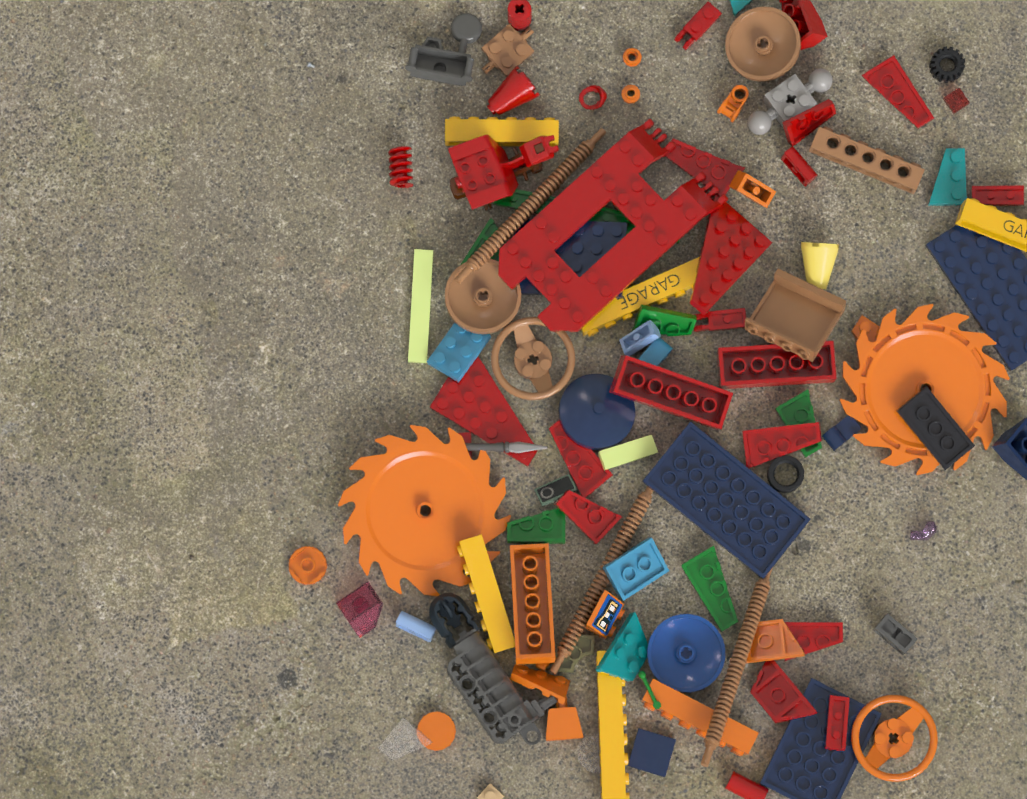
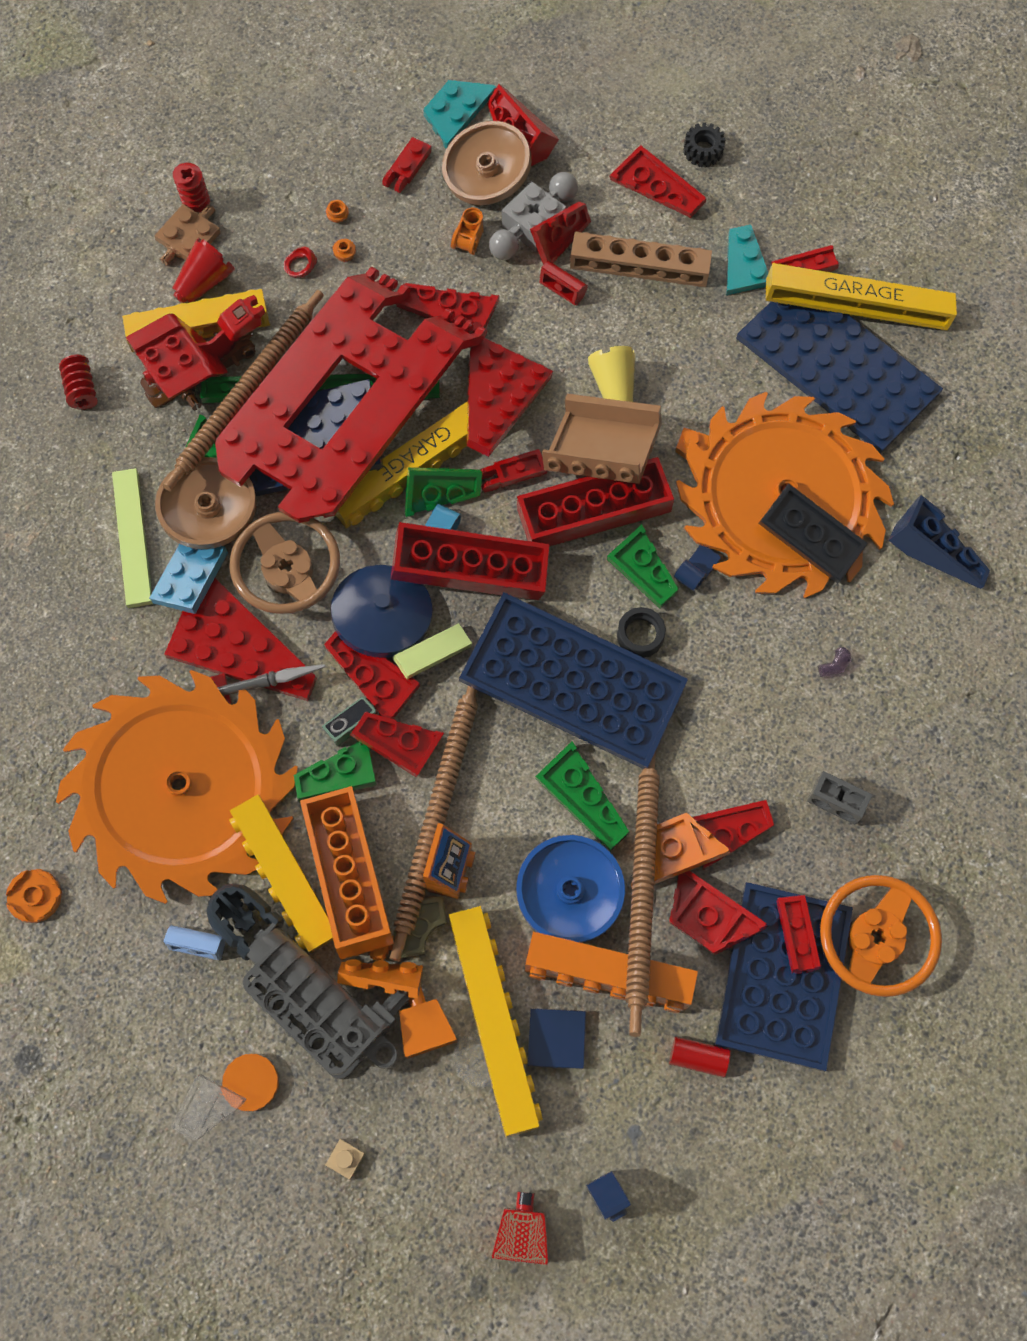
camera: 15 degrees left, 10 degrees down
clear pink slope [336,581,383,638] -> none
dark grey piece [405,13,482,86] -> none
teal wing [595,612,648,682] -> none
dark azure plate [603,537,669,601] -> none
light blue brick [619,320,661,356] -> none
green hinge [638,671,661,709] -> none
orange brick [729,170,776,208] -> none
red wing [742,422,822,468] -> none
clear red tile [943,88,970,114] -> none

